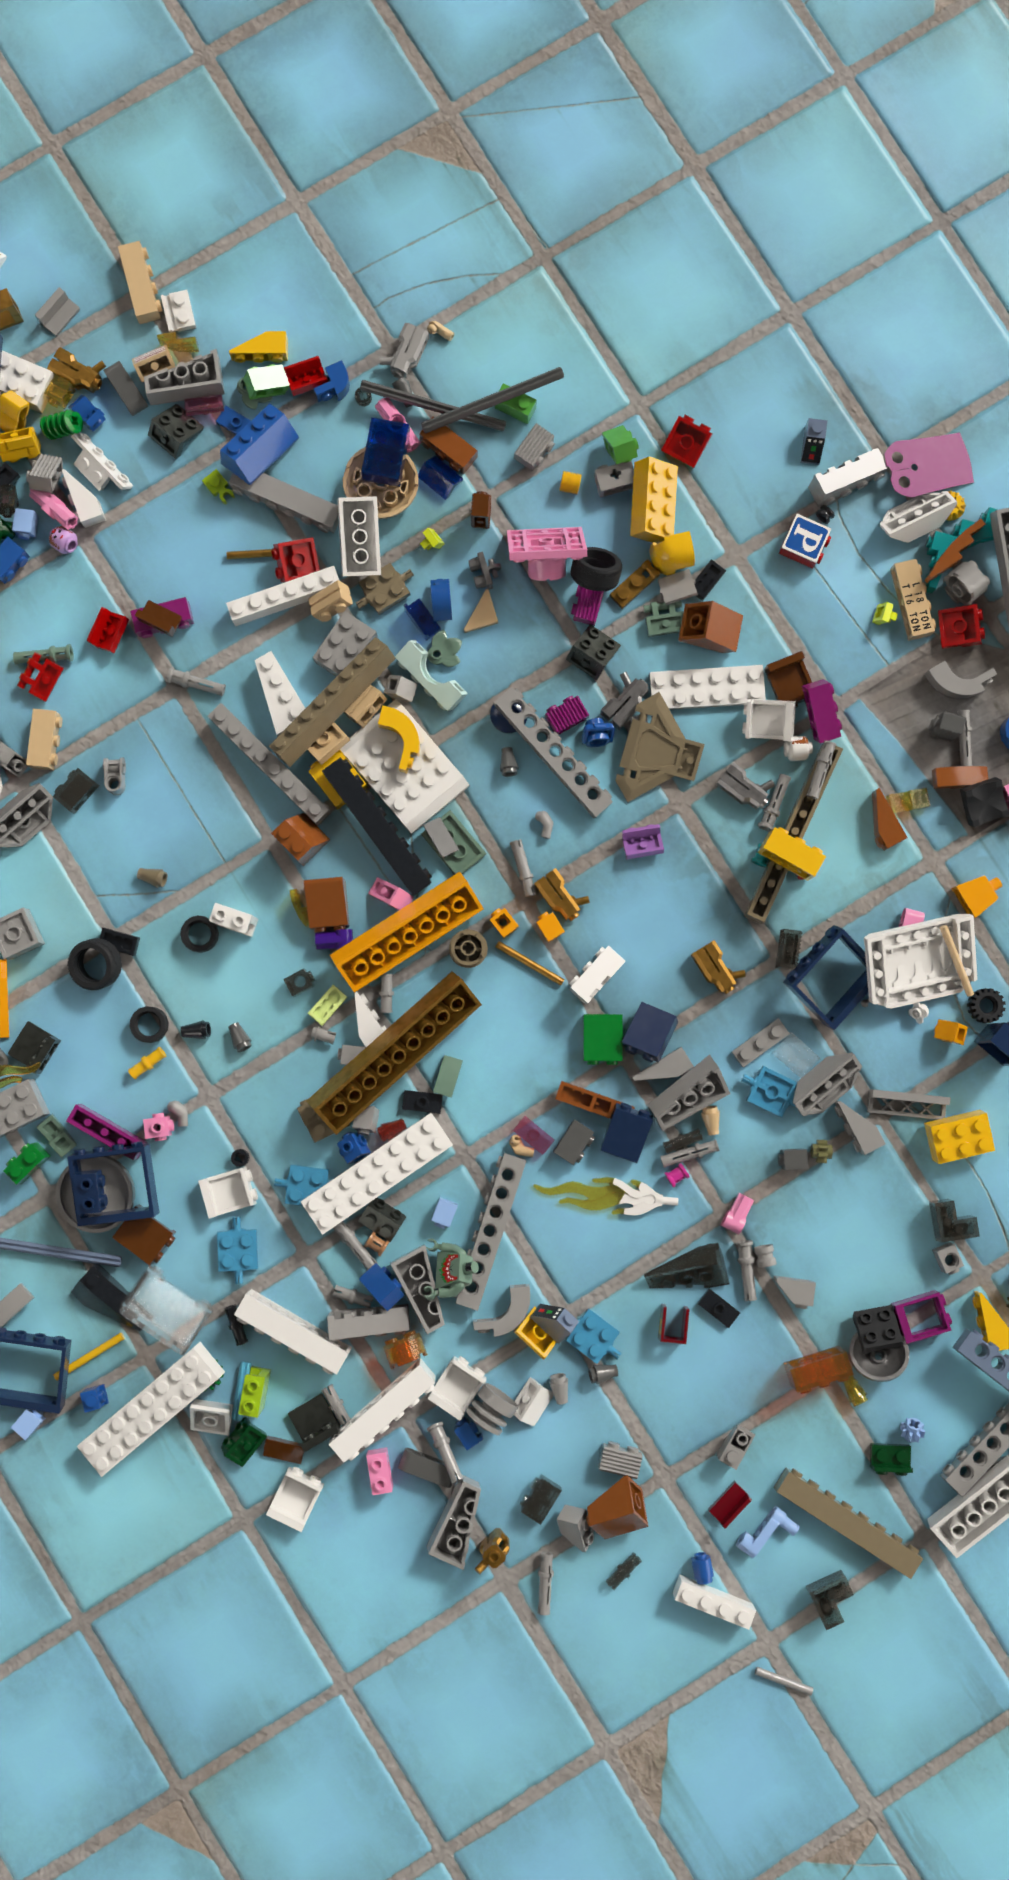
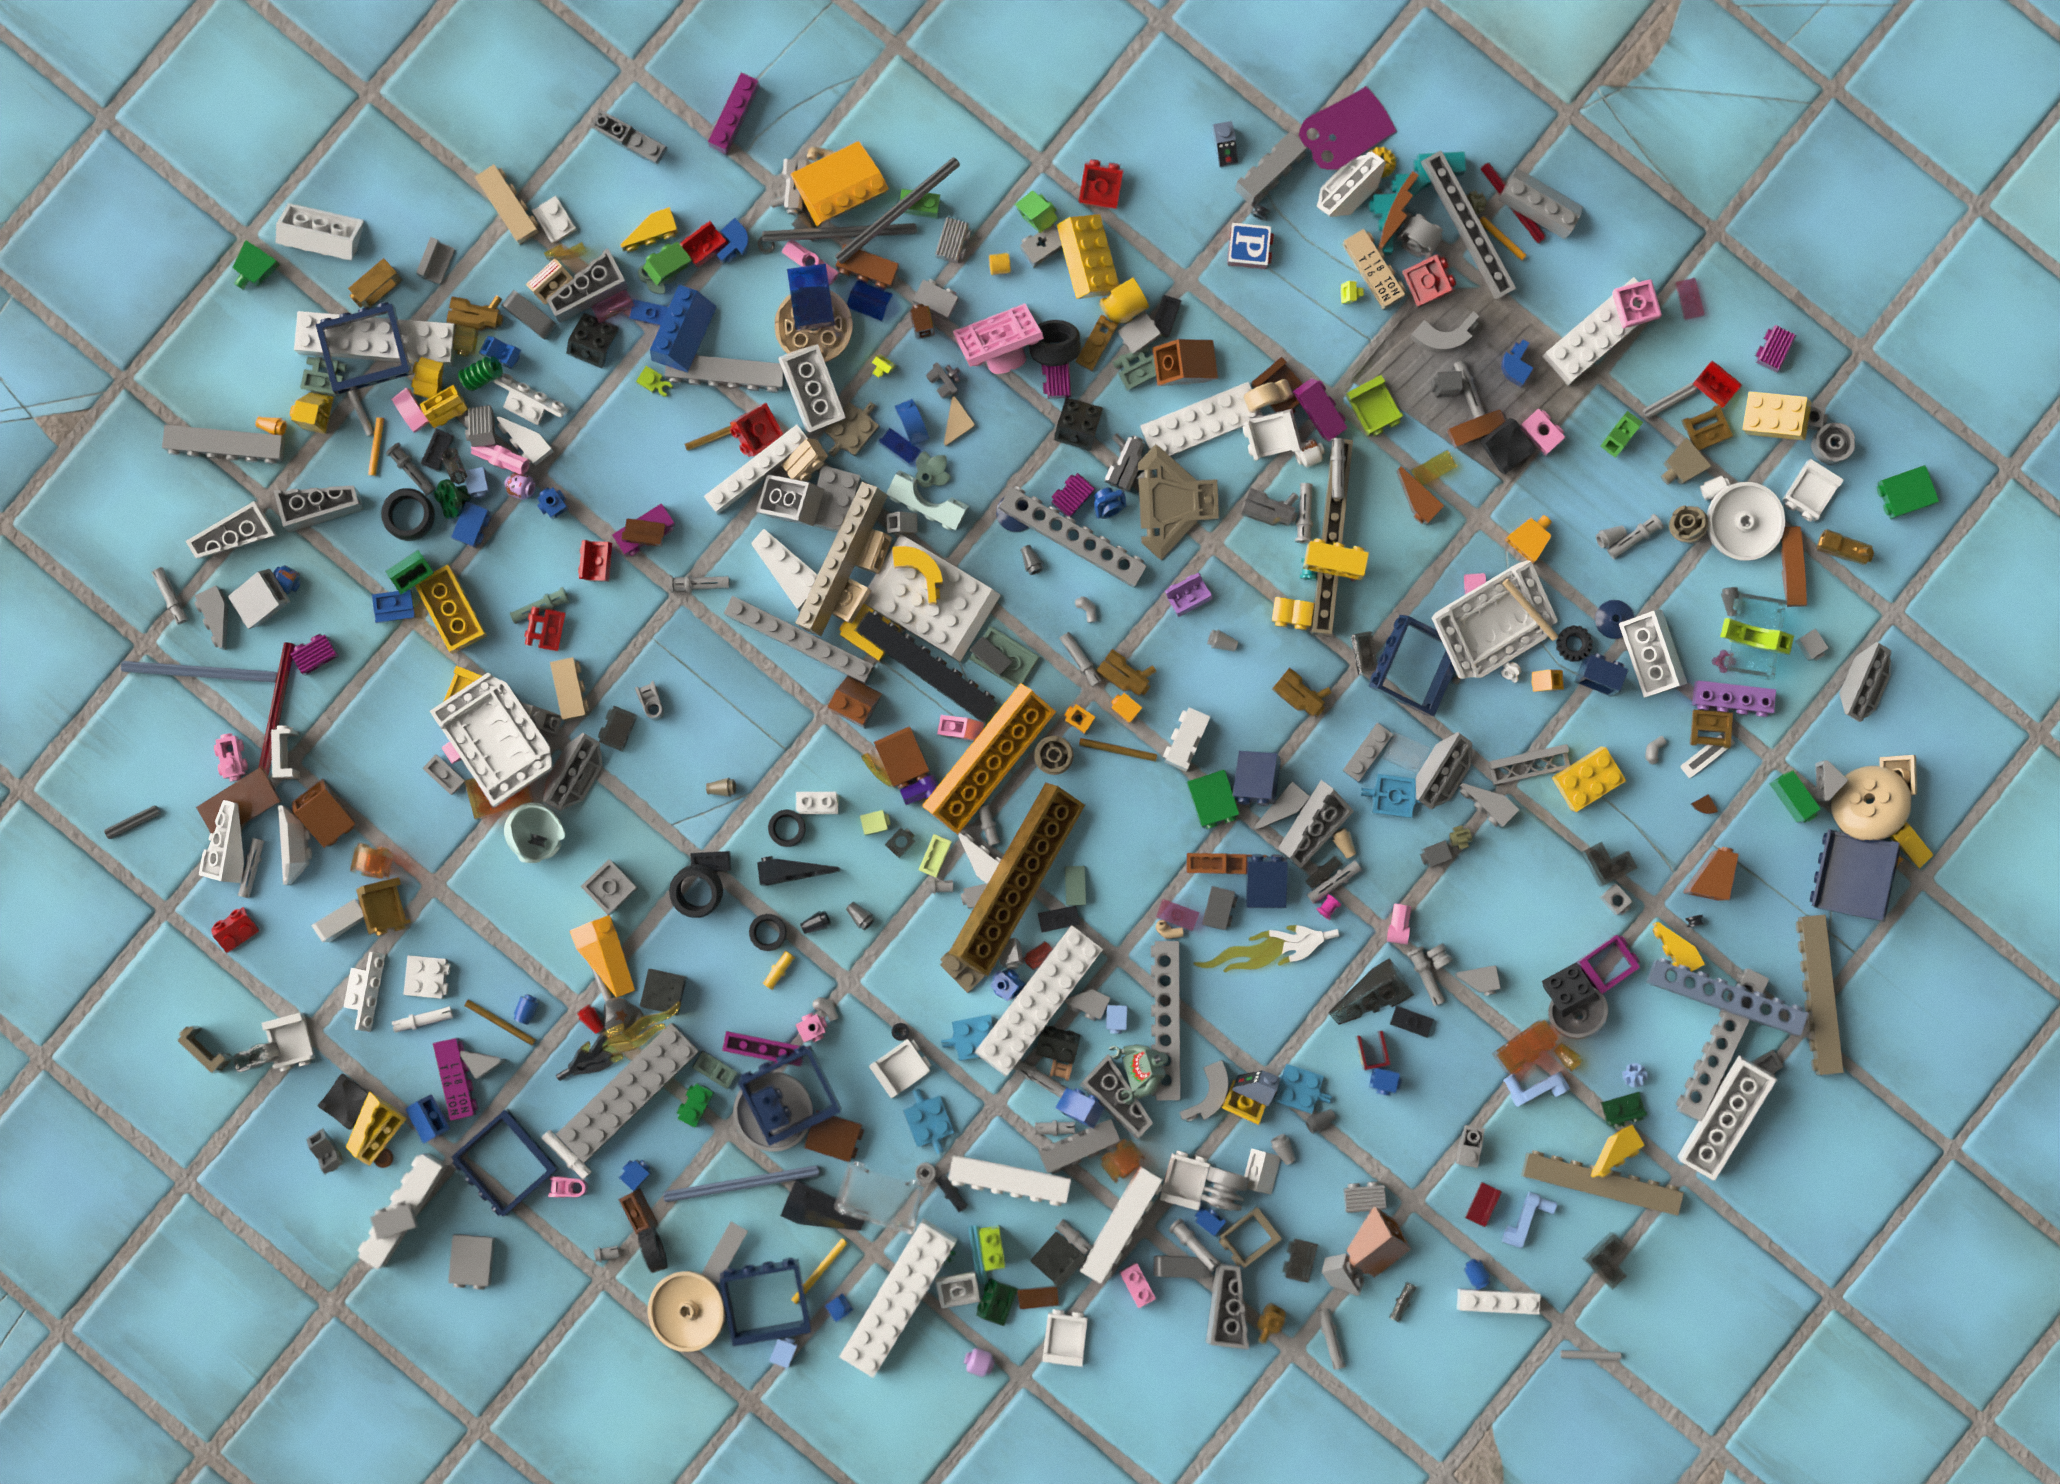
camera: 15 degrees left, 0 degrees up
none -> blue brick [537,488,568,520]
none -> slope [590,110,668,165]
none -> magenta brick [708,72,760,155]
none -> light grey brick [756,474,824,526]
none -> black wedge [757,856,840,886]
none -> light orange slope [790,141,889,226]
none -> yellowish green brick [860,810,891,836]
none -> light grey brick [913,279,958,321]
none -> light grey wheel [915,1162,935,1183]
none -> lavender head [964,1348,995,1377]
none -> light grey slope [1064,989,1110,1021]
none -> light grey cone [1207,630,1238,652]
none -> dark tan window [1219,1206,1282,1268]
none -> tan animal [1243,379,1293,413]
none -> yellow brick [1272,597,1314,630]
none -> lime panel [1346,374,1403,437]
none -> blue brick [1369,1068,1402,1096]
none -> light blue beam [1503,1071,1570,1107]
none -> yellow slope [1591,1125,1644,1177]

